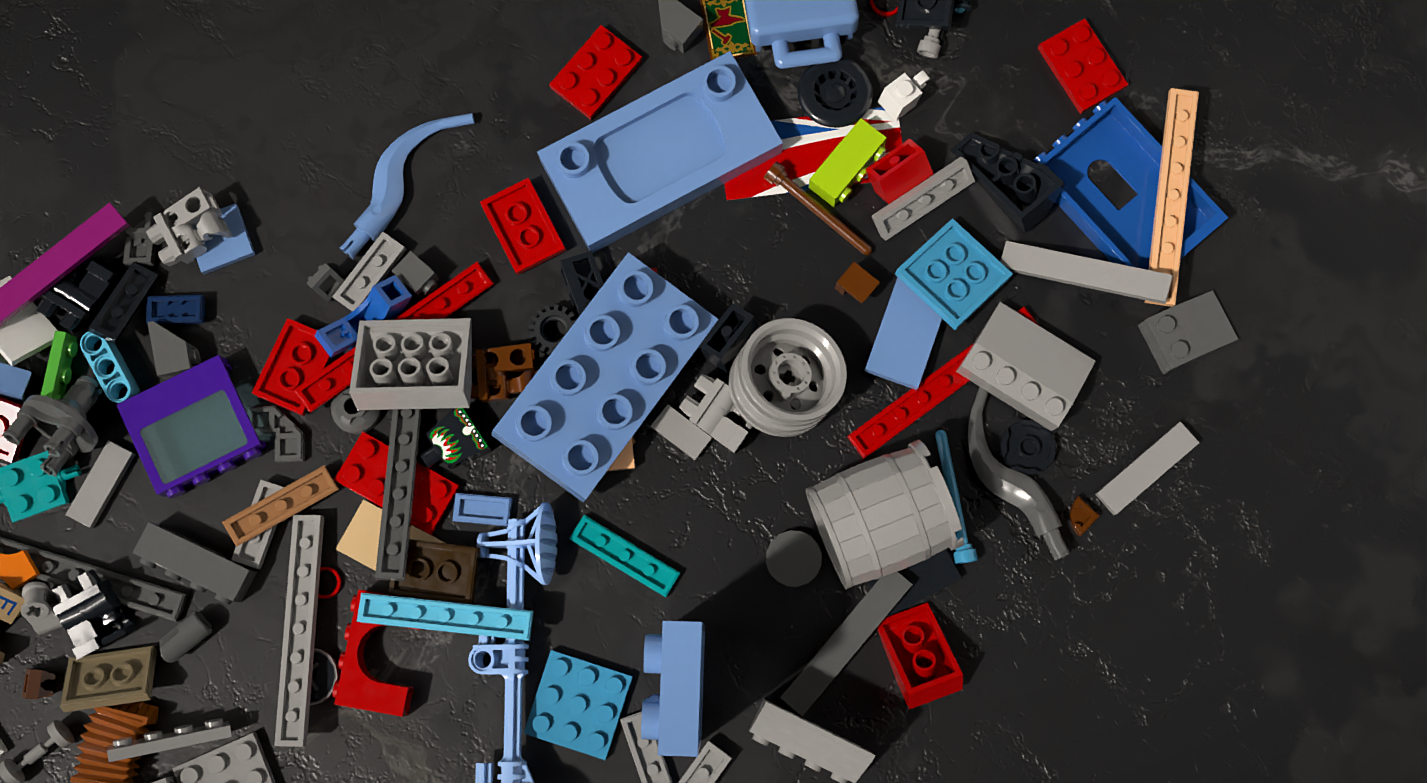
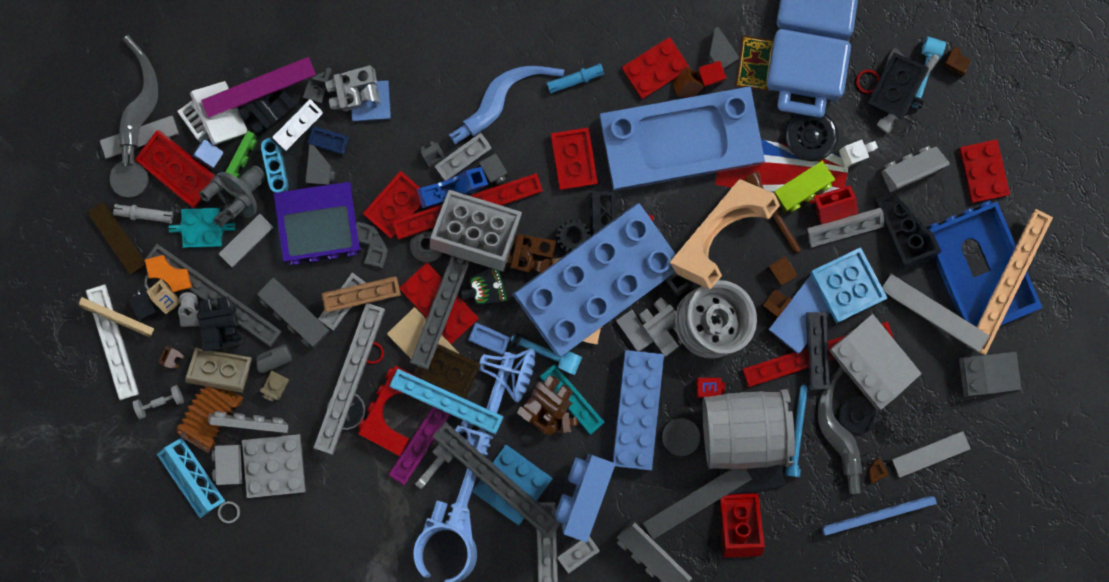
camera: 10 degrees right, 5 degrees up
none -> dark tan bracket [260,371,290,402]
none -> magenta tile [389,407,451,486]
none -> light grey brick [415,443,454,489]
none -> dark grey tile [432,421,561,538]
none -> medium azure piece [510,331,582,375]
none -> reddish brown hips [517,375,573,435]
none -> dark azure pin [547,63,605,94]
none -> reddish brown tile [555,413,578,433]
none -> medium blue brick [613,350,664,470]
none -> light nougat arch [670,179,780,290]
none -> reddish brown panel [672,67,705,98]
none -> red brick [696,378,725,398]
none -> red panel [699,61,728,87]
none -> reddish brown panel [761,289,792,318]
none -> black tile [806,312,830,390]
none -> medium blue tile [821,496,937,535]
none -> light grey slope [881,146,950,192]

